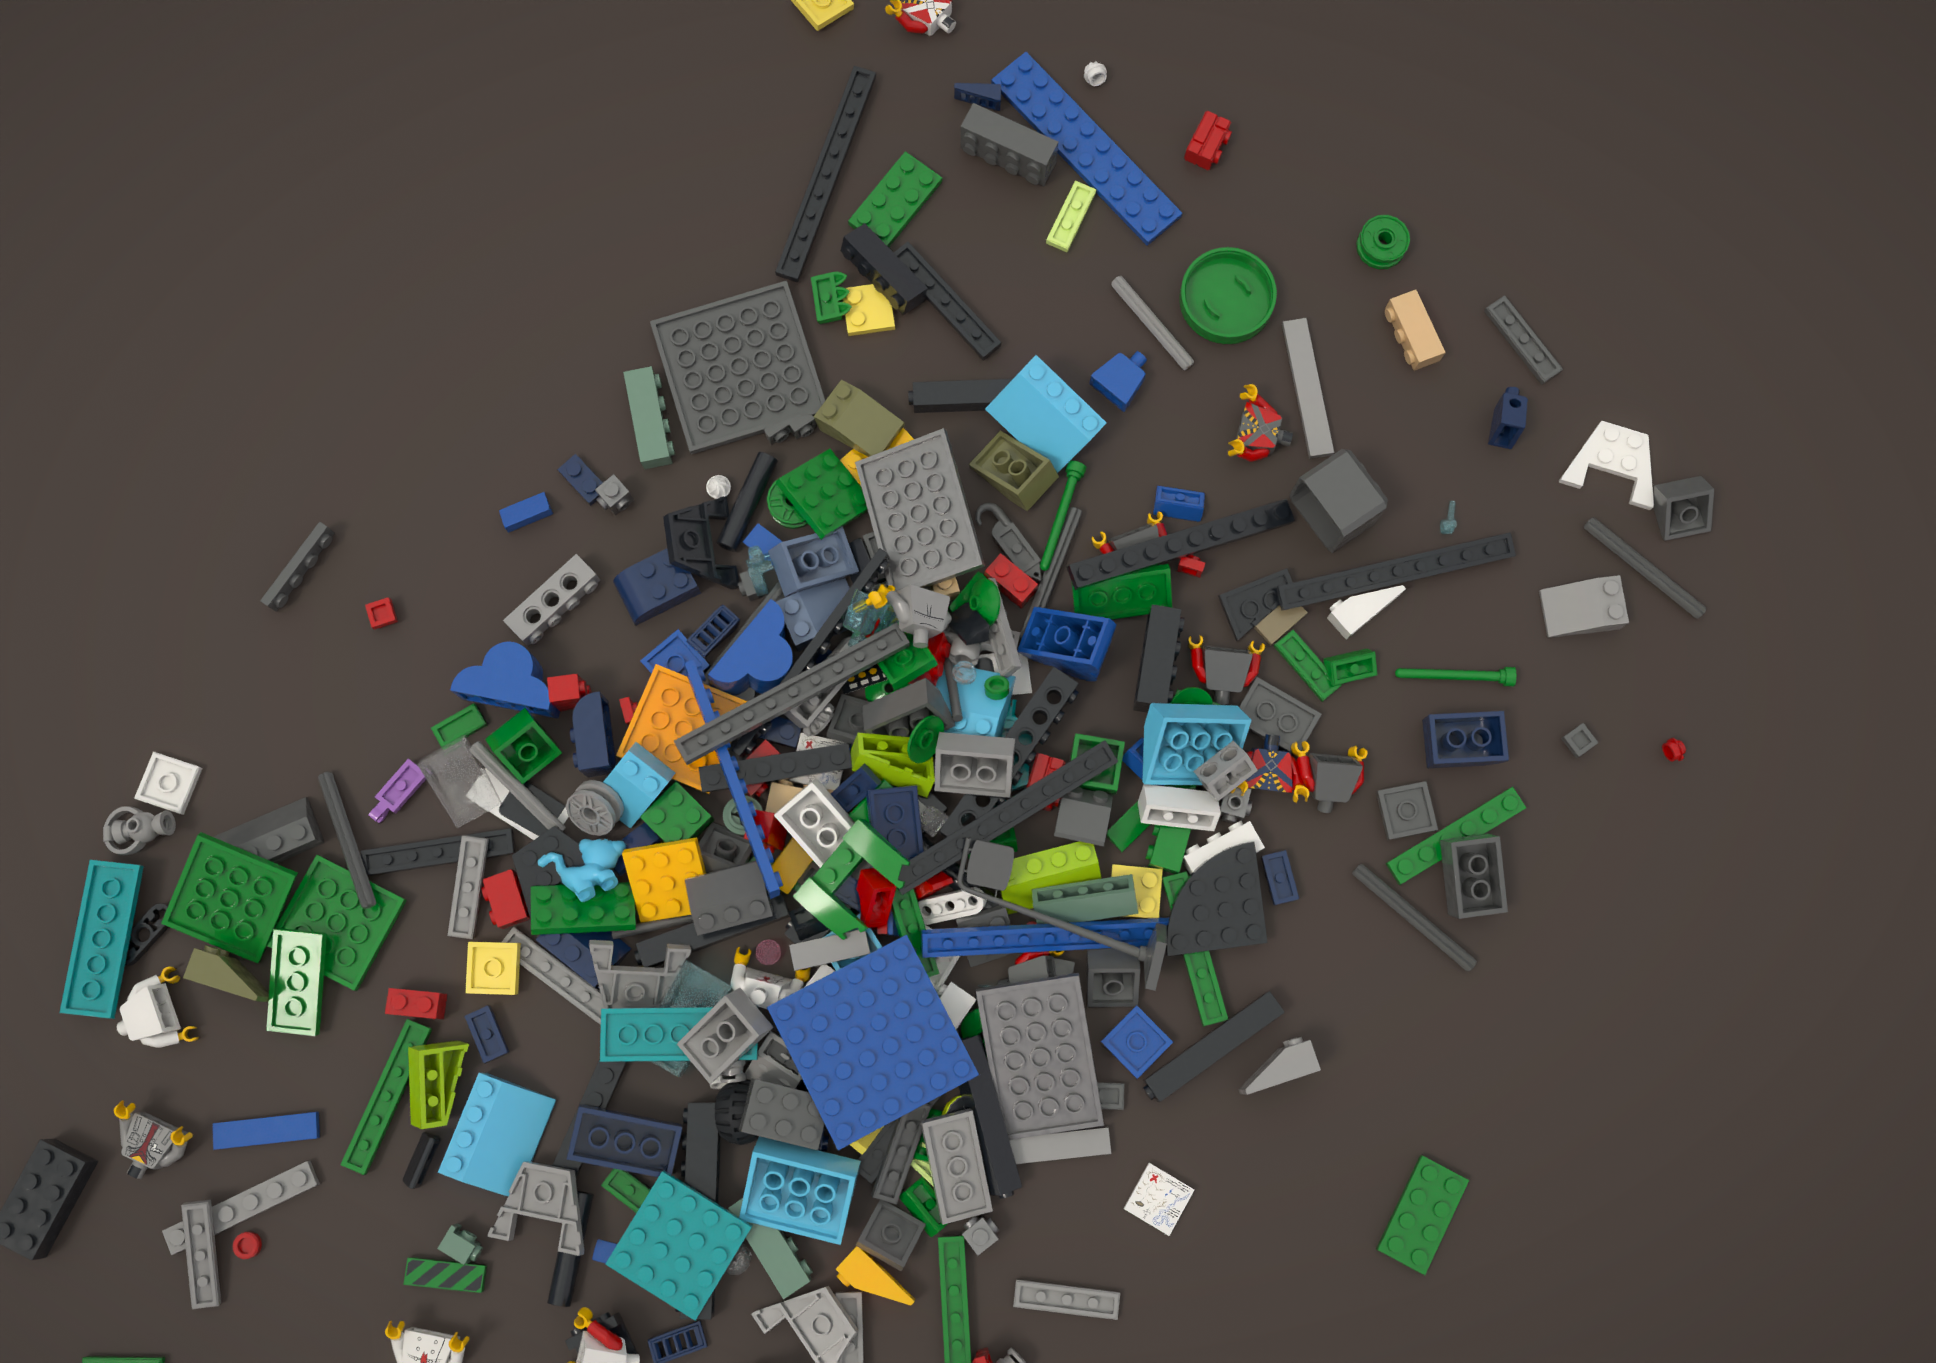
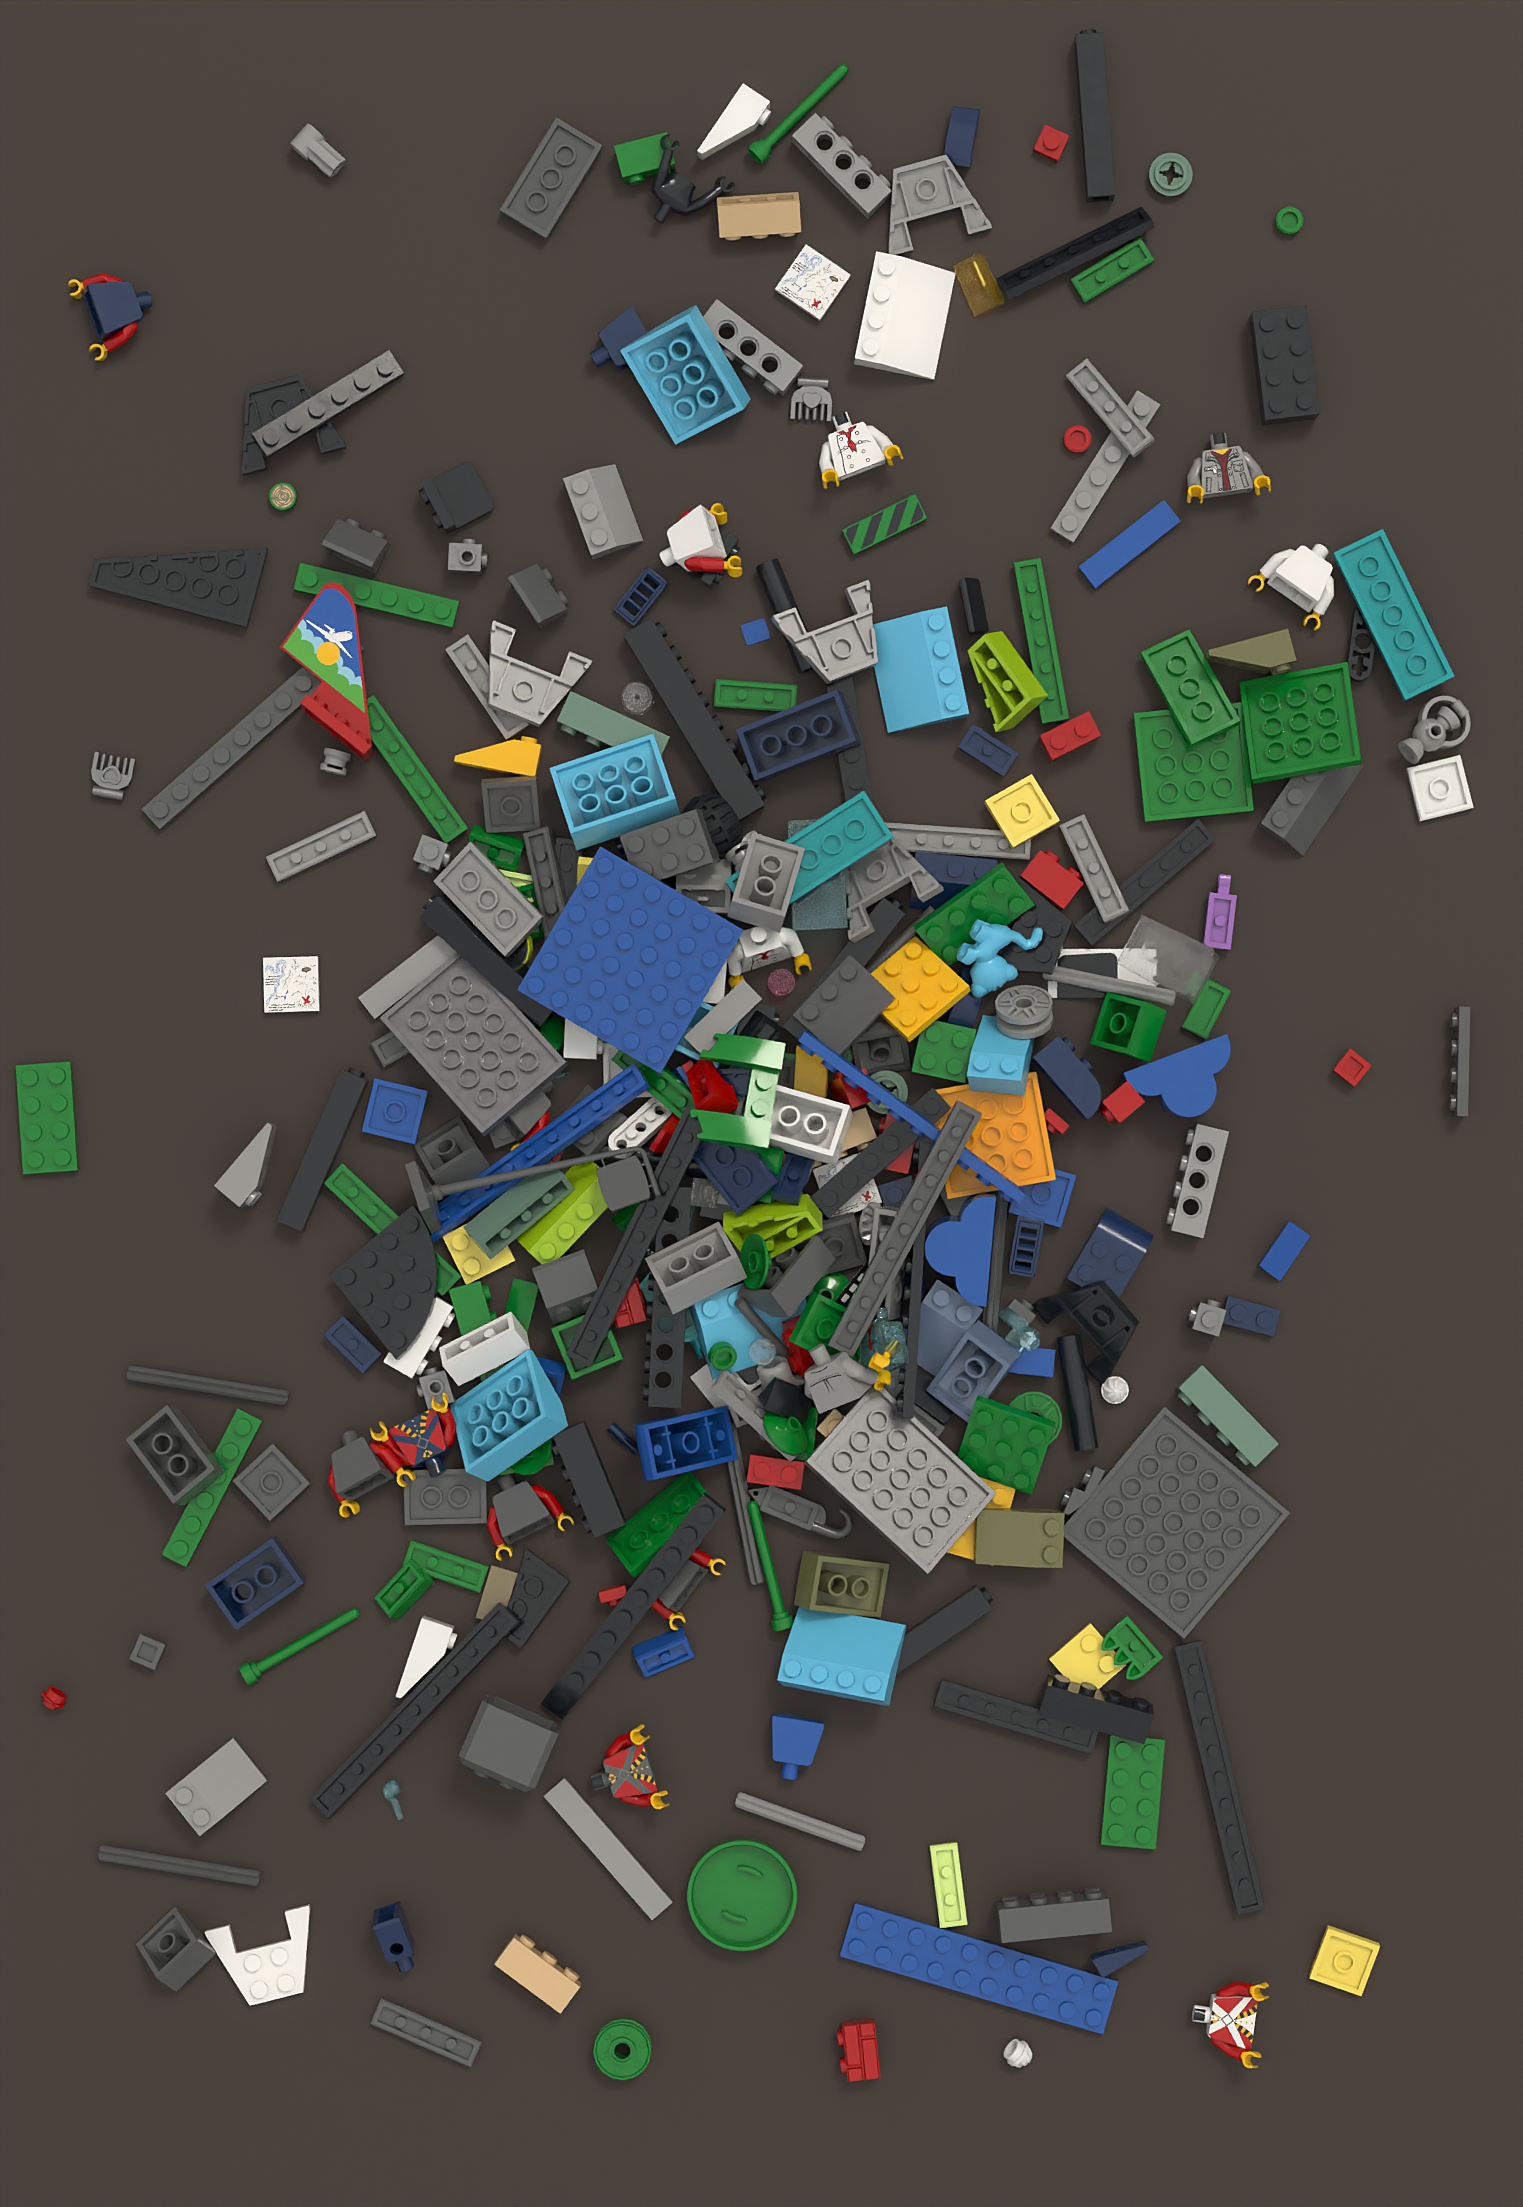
camera: 150 degrees right, 10 degrees up
dark grey axle [318,772,376,909] -> none
sand green brick [437,1223,483,1265] -> none
teal plate [605,1170,752,1320] -> none
light grey brick [1193,741,1258,801] -> none
none -> dark blue pin [607,1422,639,1455]

